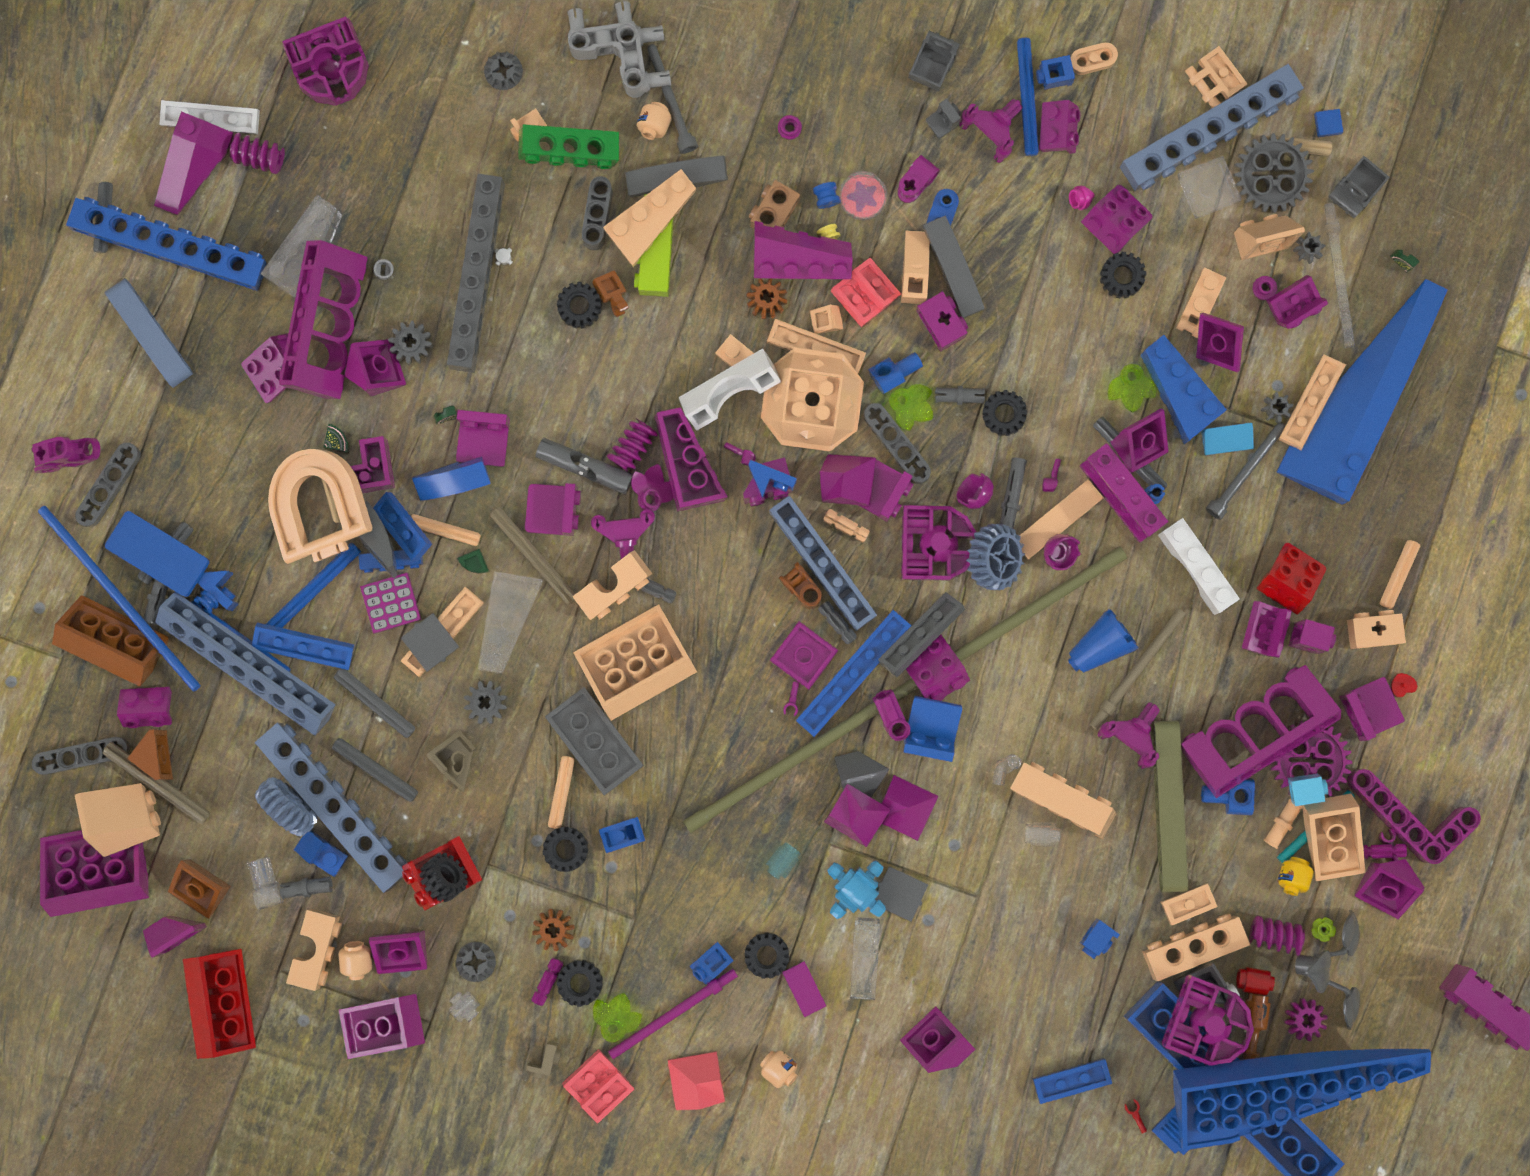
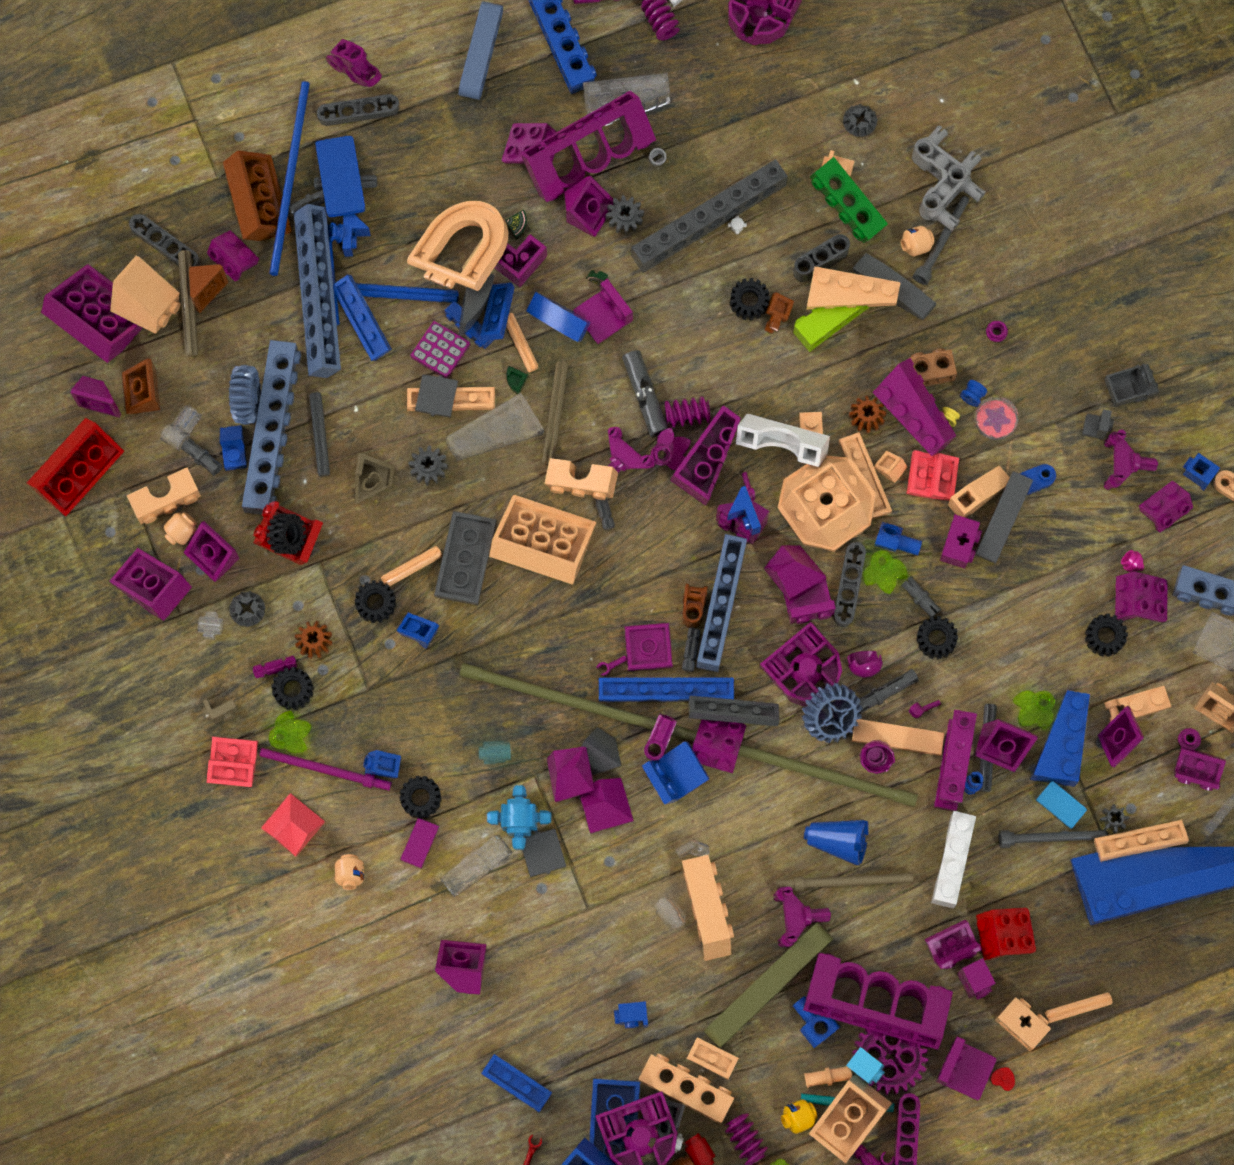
camera: 50 degrees right, 10 degrees down
dark grey axle [334,669,416,738] -> none
magenta bracket [525,483,581,536] -> none
light nougat axle [823,509,870,543] -> none
magenta piece [897,155,940,203] -> none
blue axle [1017,38,1039,156] -> none

